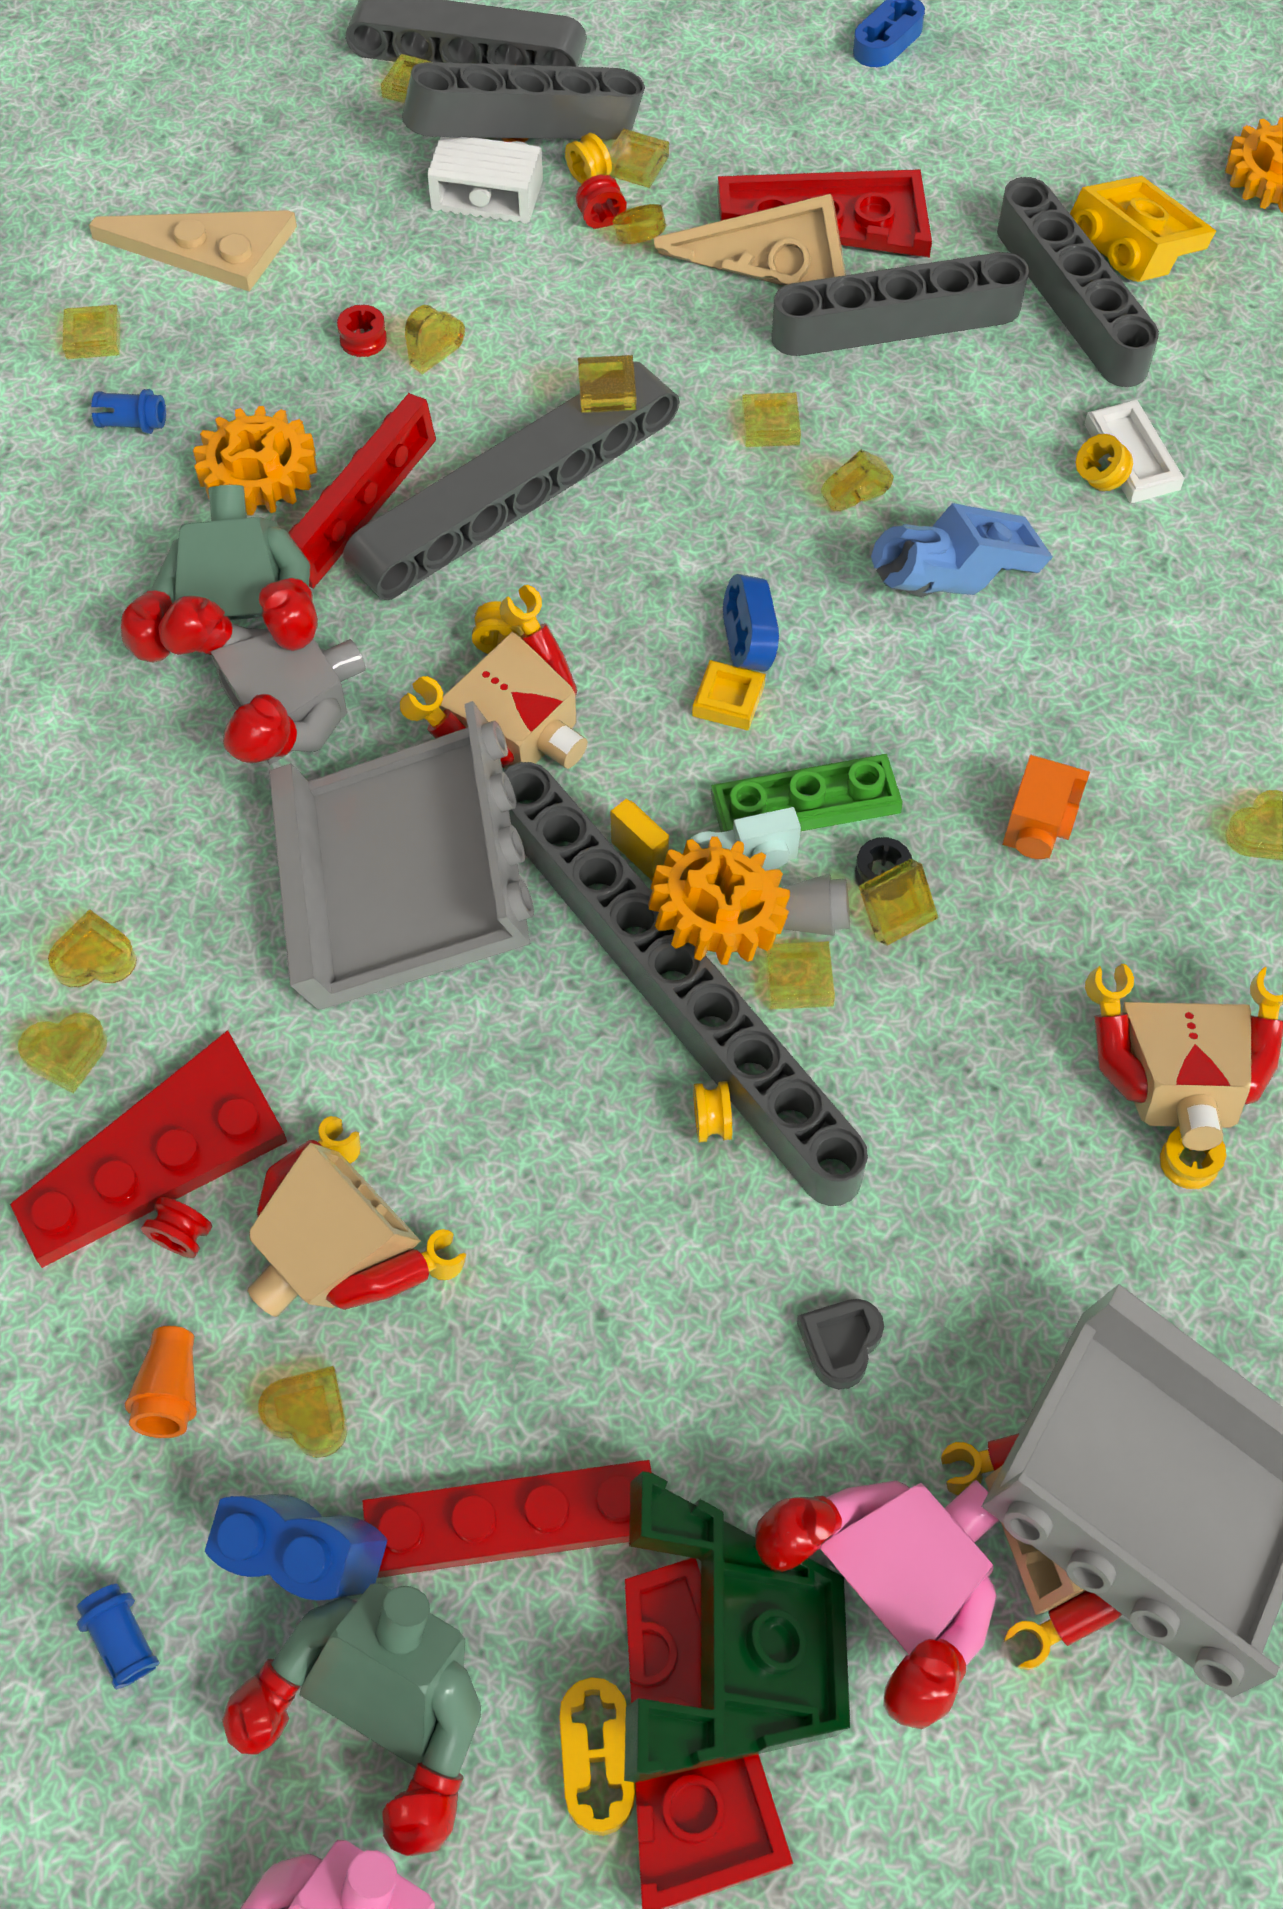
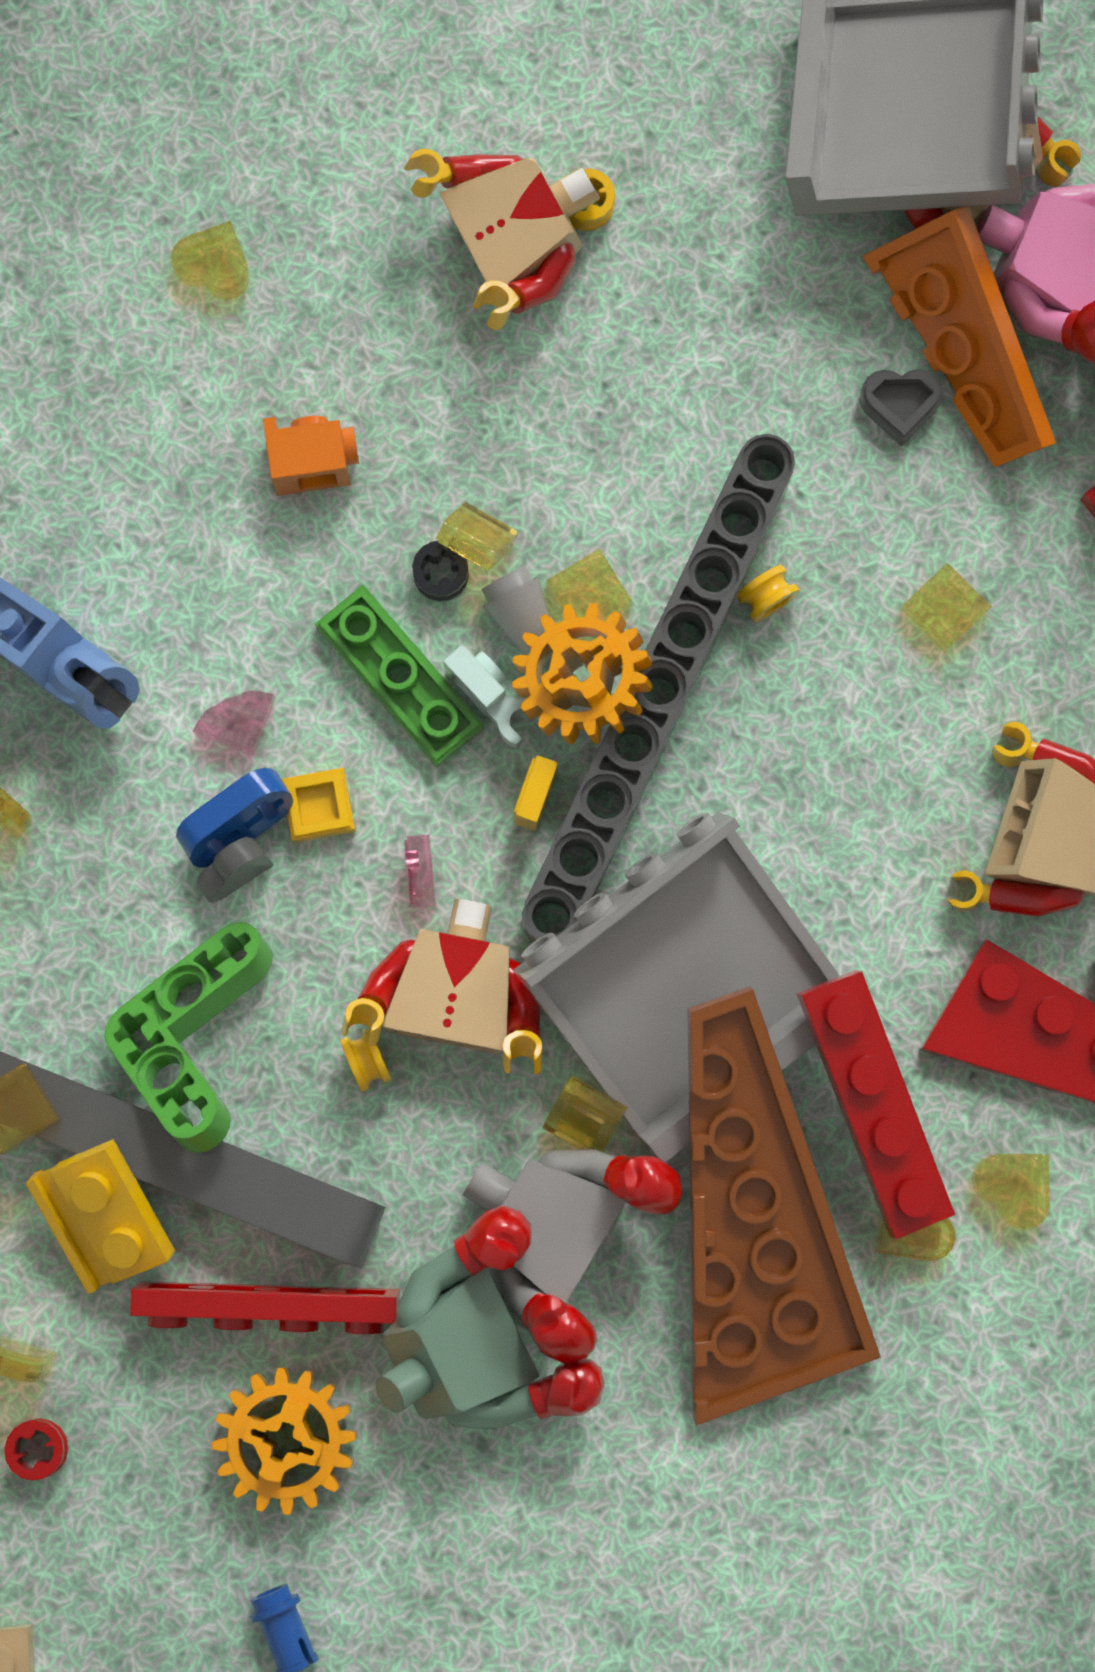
camera: 120 degrees left, 20 degrees up
none -> yellow plate [25,1139,175,1294]
none -> bright green beam [104,922,273,1153]
none -> clear pink tile [193,691,276,756]
none -> dark grey tile [197,837,274,903]
none -> clear pink tile [404,834,436,908]
none -> clear yellow tile [542,1075,628,1152]
none -> dark orange wing [688,986,881,1426]
none -> red plate [796,970,955,1240]
none -> orange wing [862,206,1056,467]
none -> clear yellow tile [901,563,992,653]

